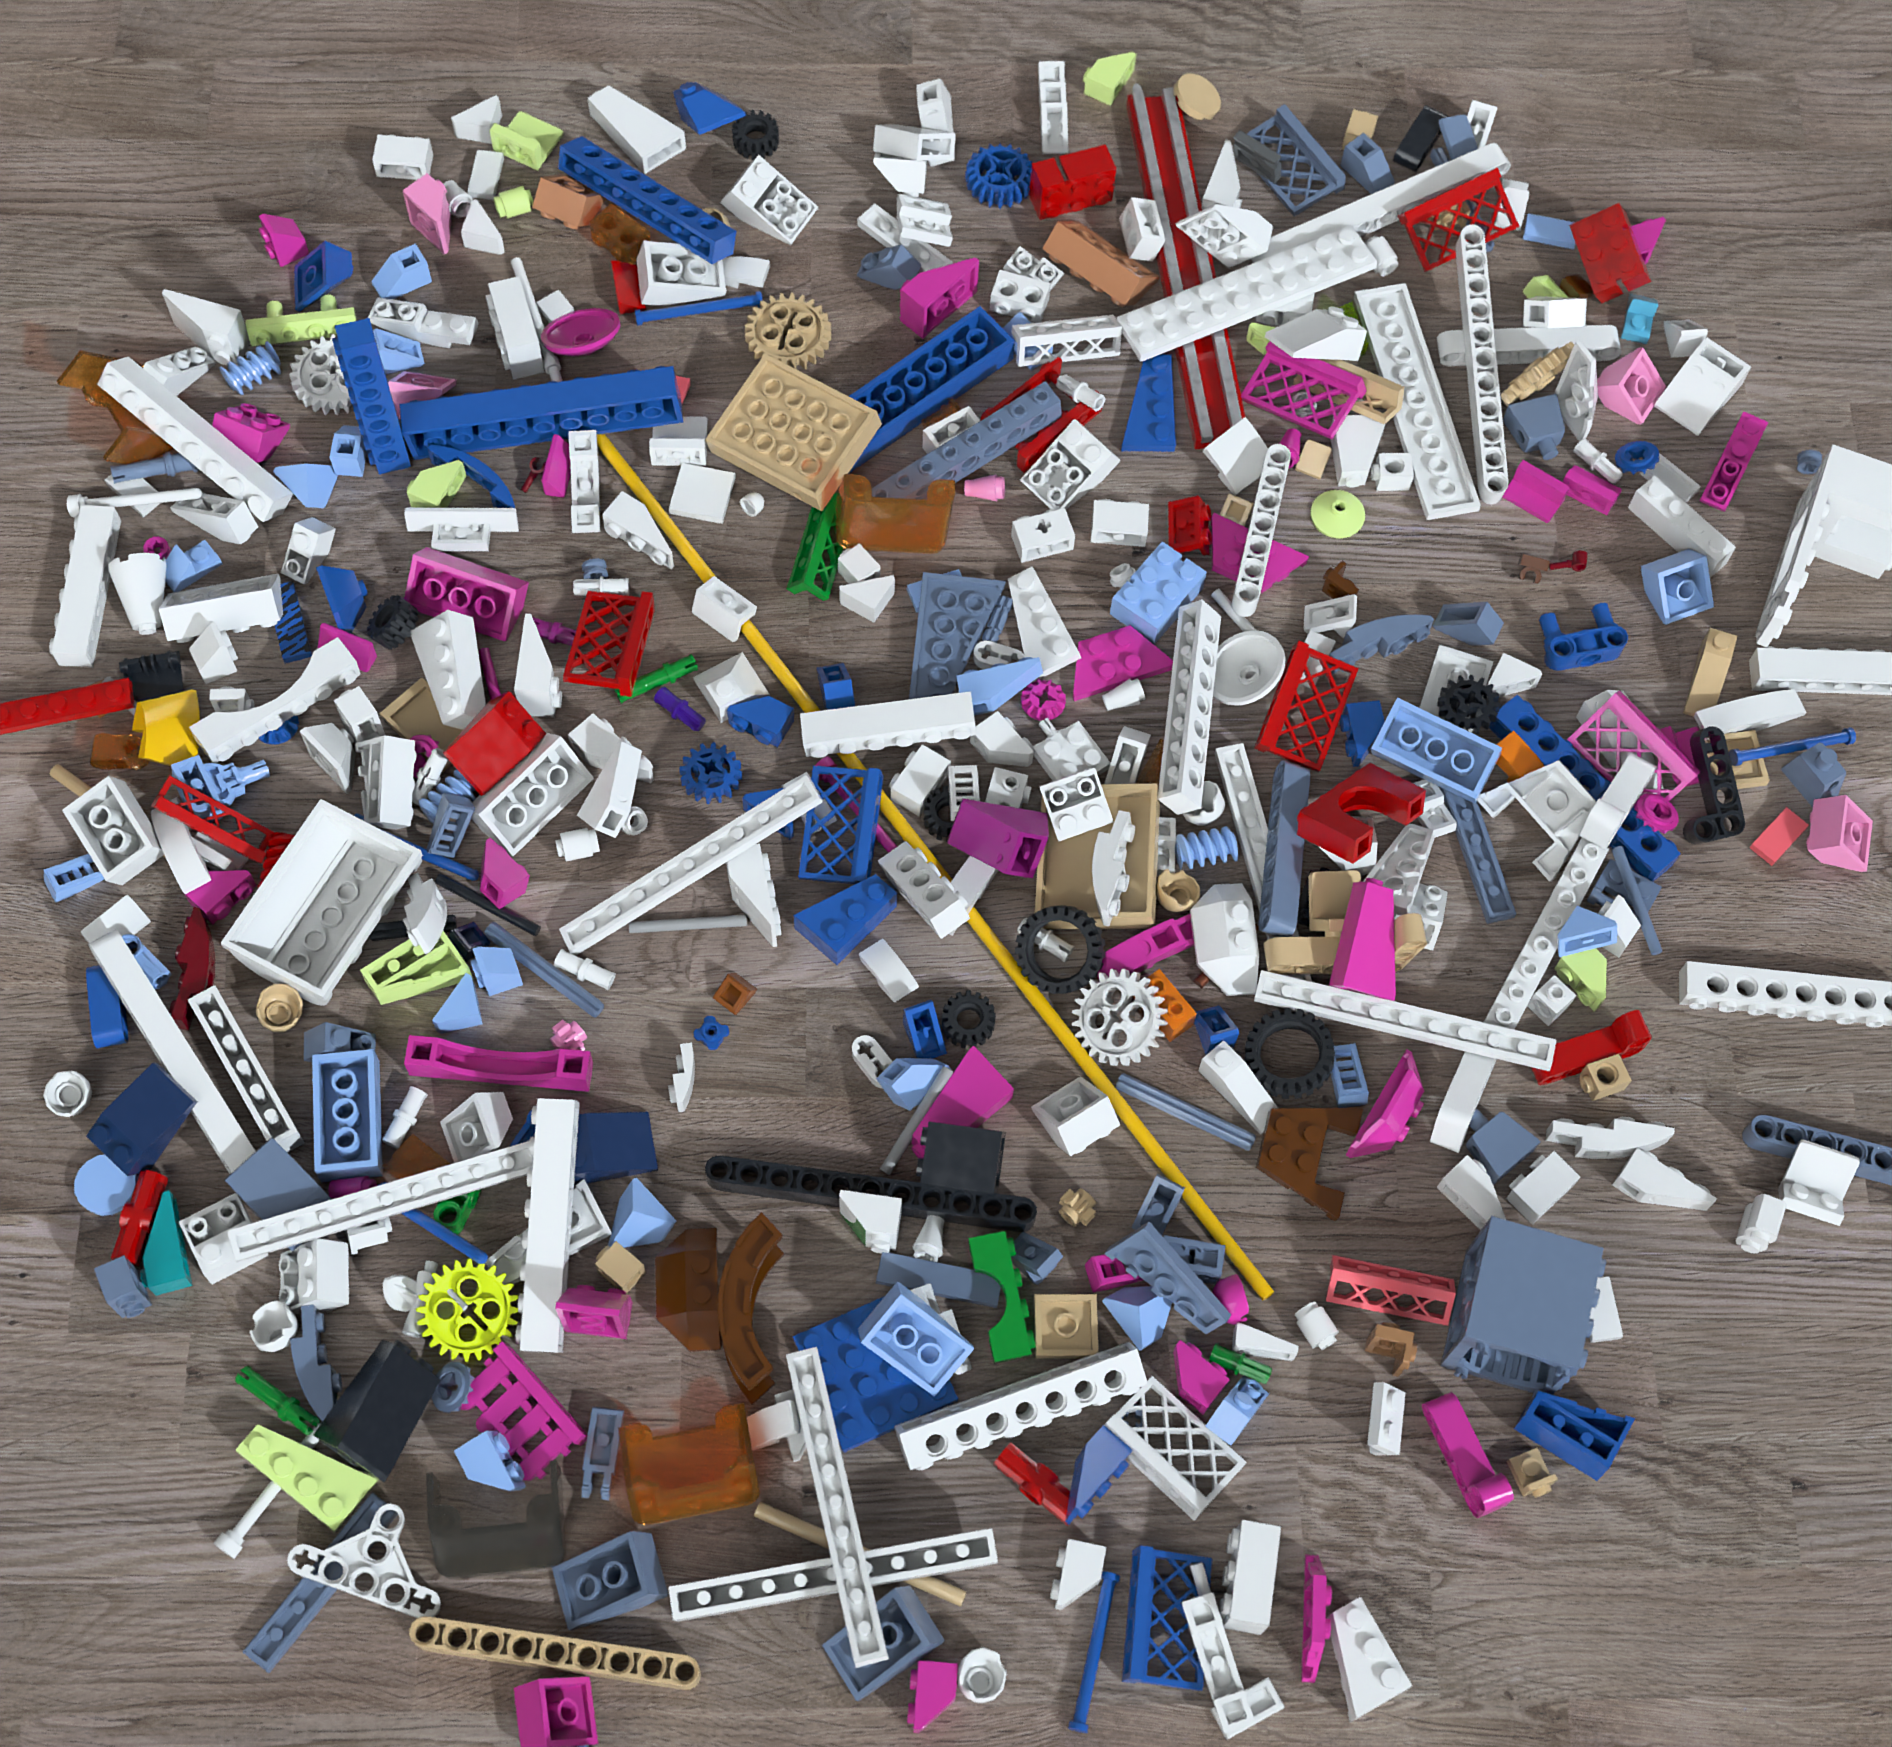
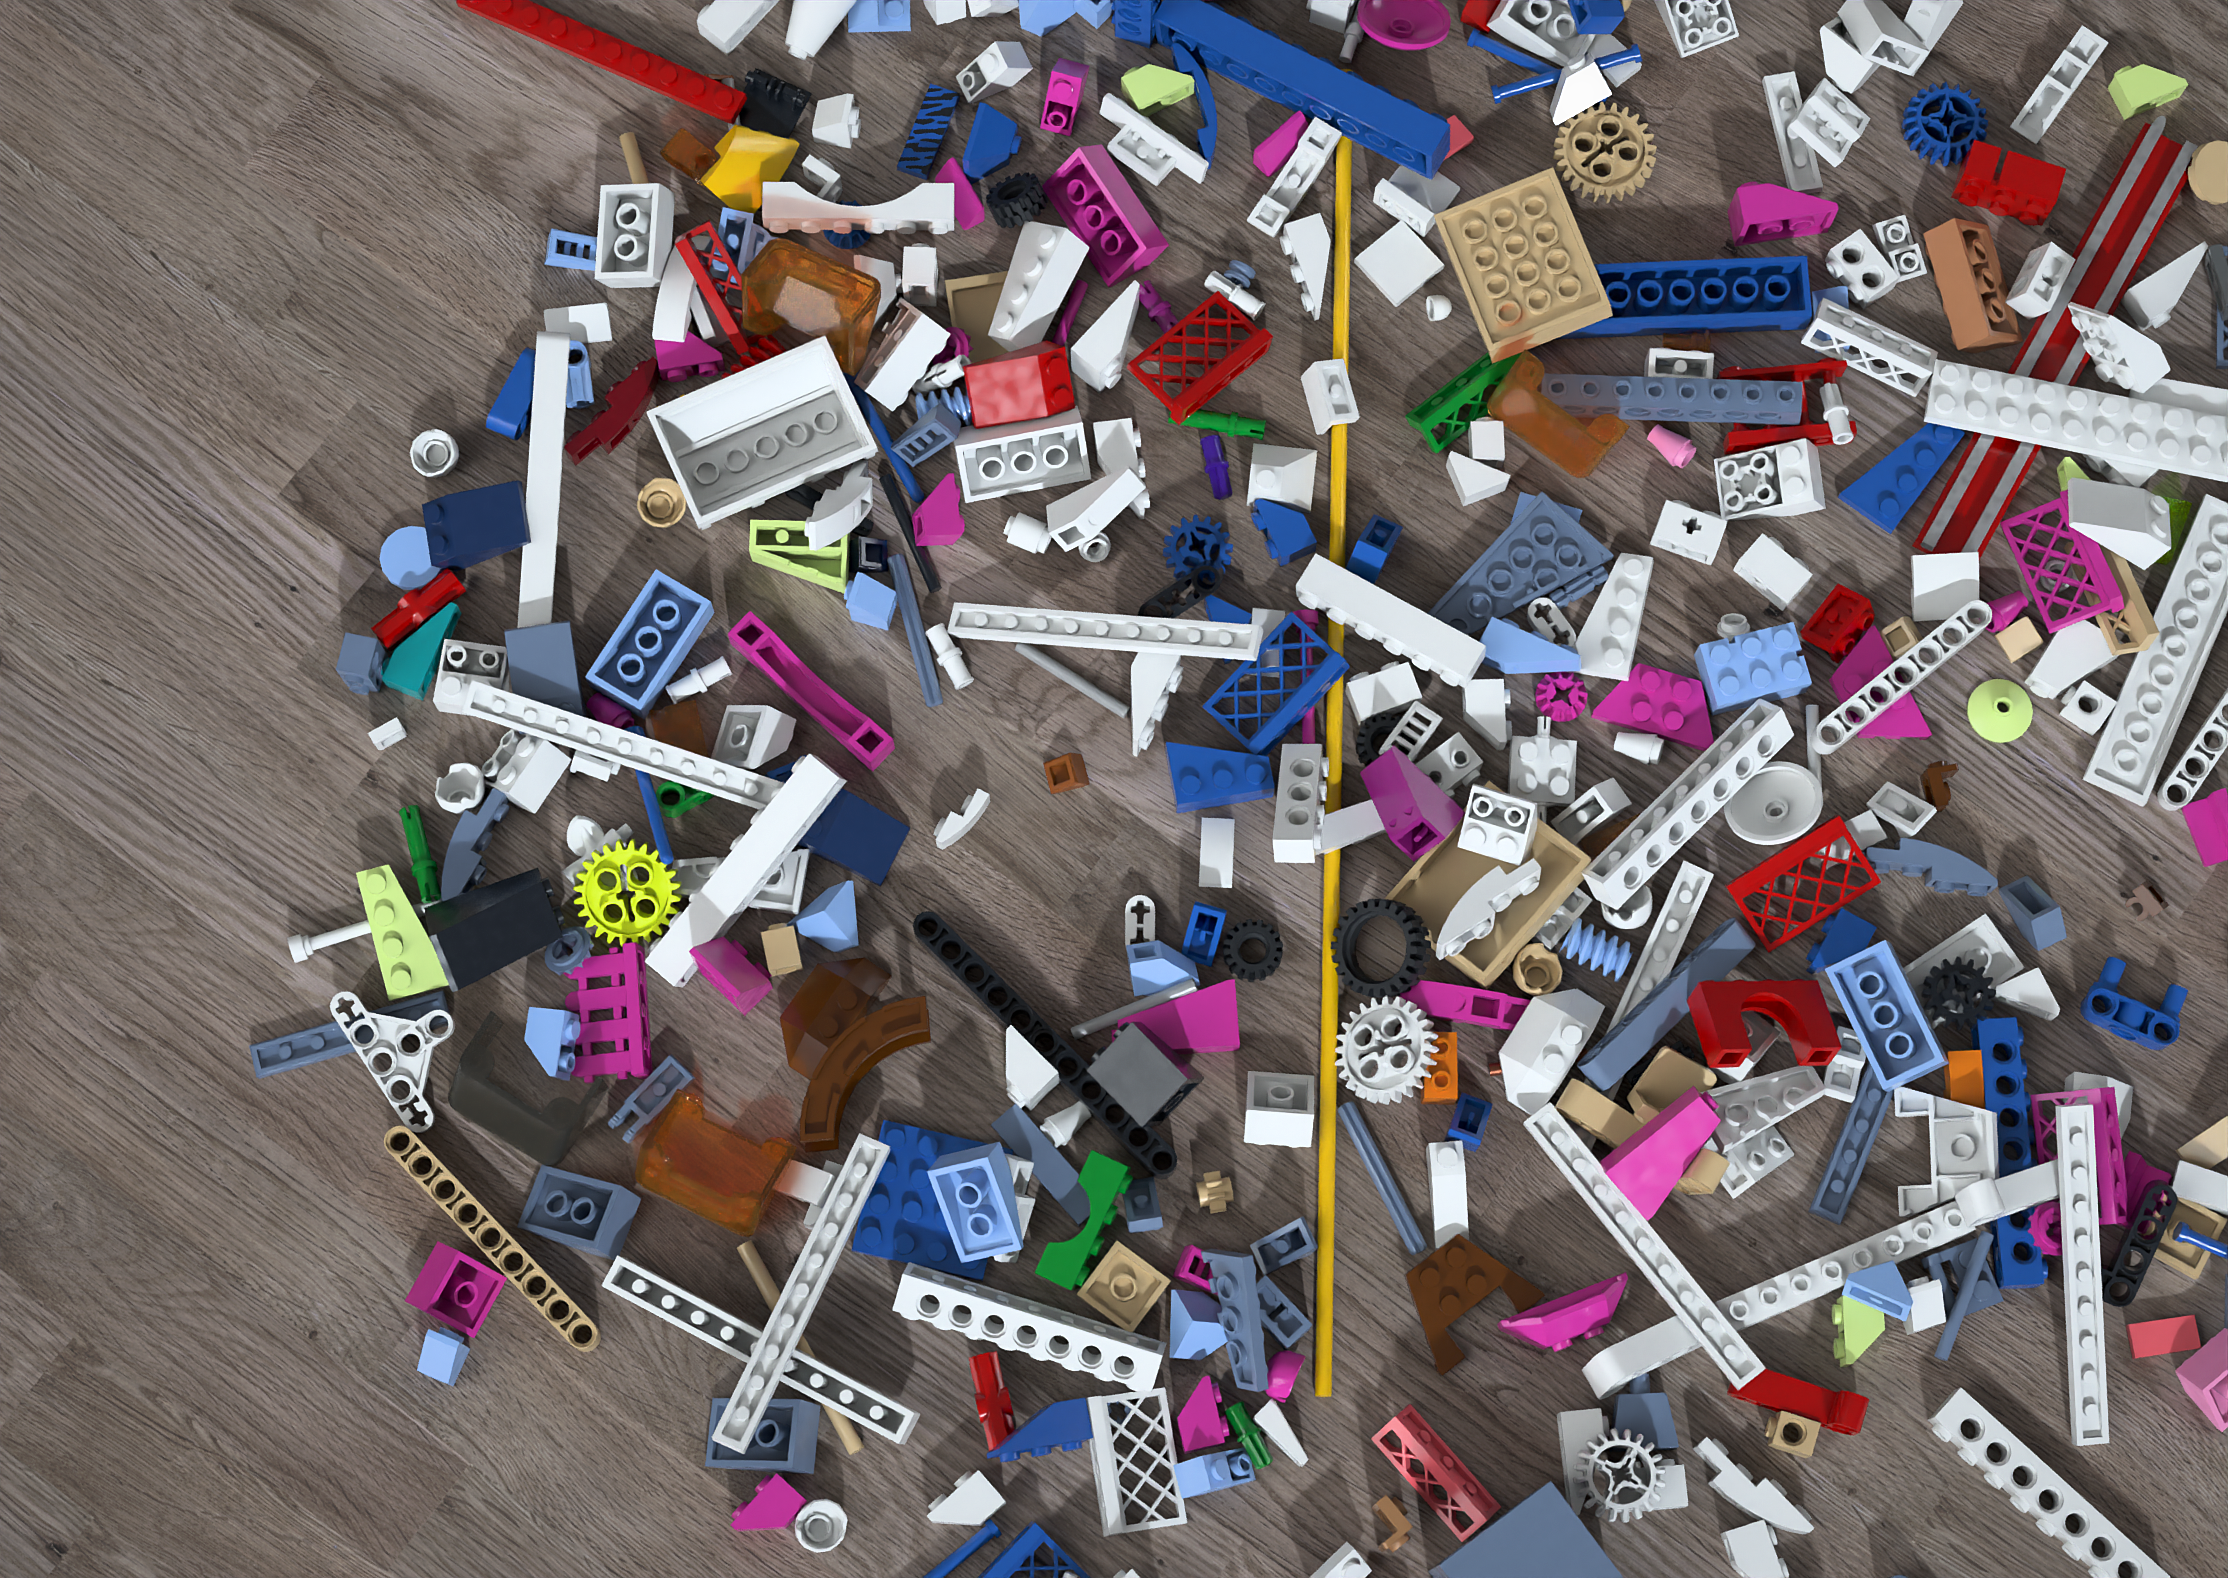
camera: 40 degrees right, 10 degrees up
white slope [159,573,283,643] -> none
white brick [188,985,305,1153] -> none
sand blue slope [304,1022,376,1063] -> none
light blue slope [432,973,483,1034] -> none
dark red hand [520,457,546,493] -> none
bright pink gear [550,1020,587,1051] -> none
blue plate [694,1016,729,1050] -> none
sand blue slope [857,244,921,290] -> none
white axle [1017,918,1075,962] -> none
black tyre [1245,1008,1335,1099] -> none
white brick [1295,1301,1339,1350] -> none
light blue slope [1330,1043,1369,1108] -> none
white brick [1527,975,1576,1026] -> none
dark red hand [1549,550,1588,572] -> none
none -> white tile [368,717,408,750]
none -> clear orange windscreen [741,238,881,376]
none -> dark pink slope [1040,58,1089,136]
none -> black beam [1138,560,1224,619]
none -> blue bar [1491,43,1642,104]
none -> white slope [1549,53,1612,125]
none -> white gear [1573,1428,1666,1523]
none -> white plate [2055,1103,2109,1446]

